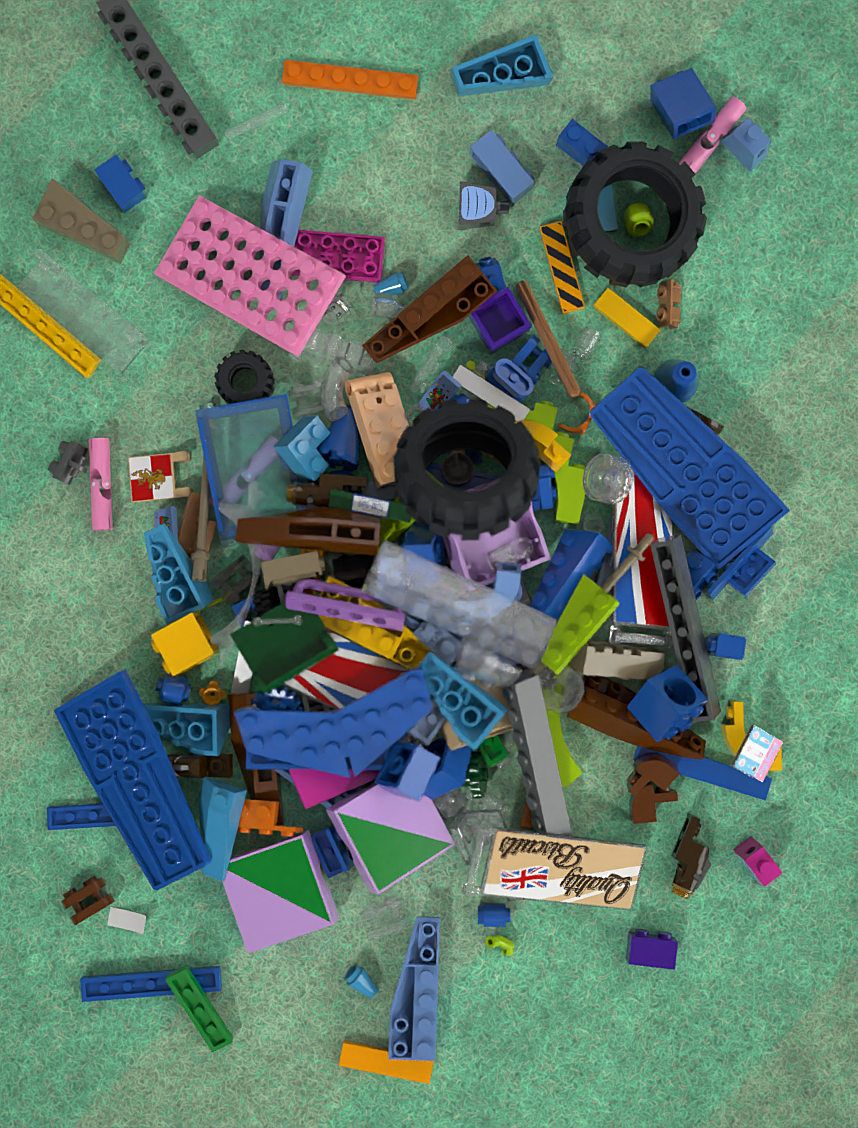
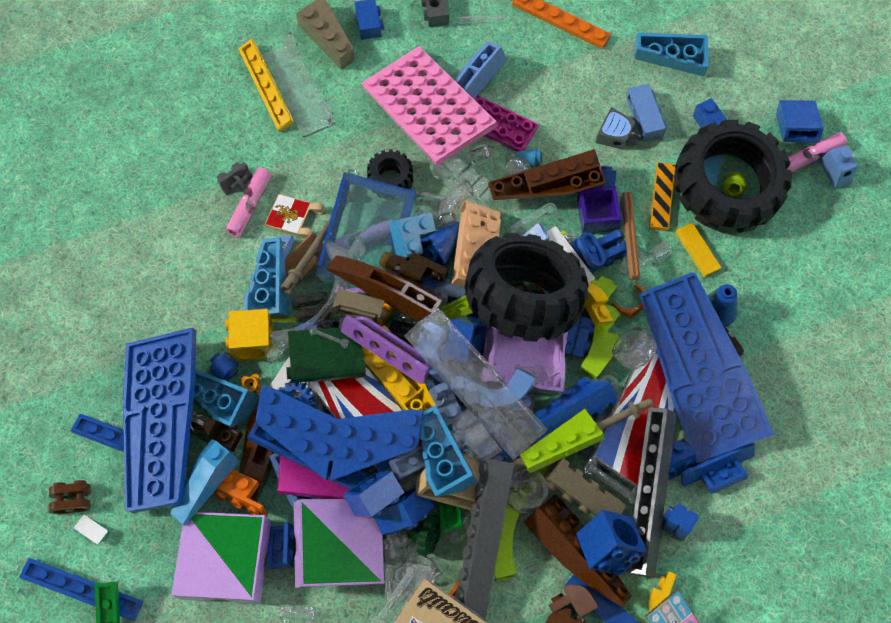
camera: 25 degrees right, 20 degrees down
sticker [328,490,411,523] -> none
medium nougat hinge [656,279,681,328] -> none

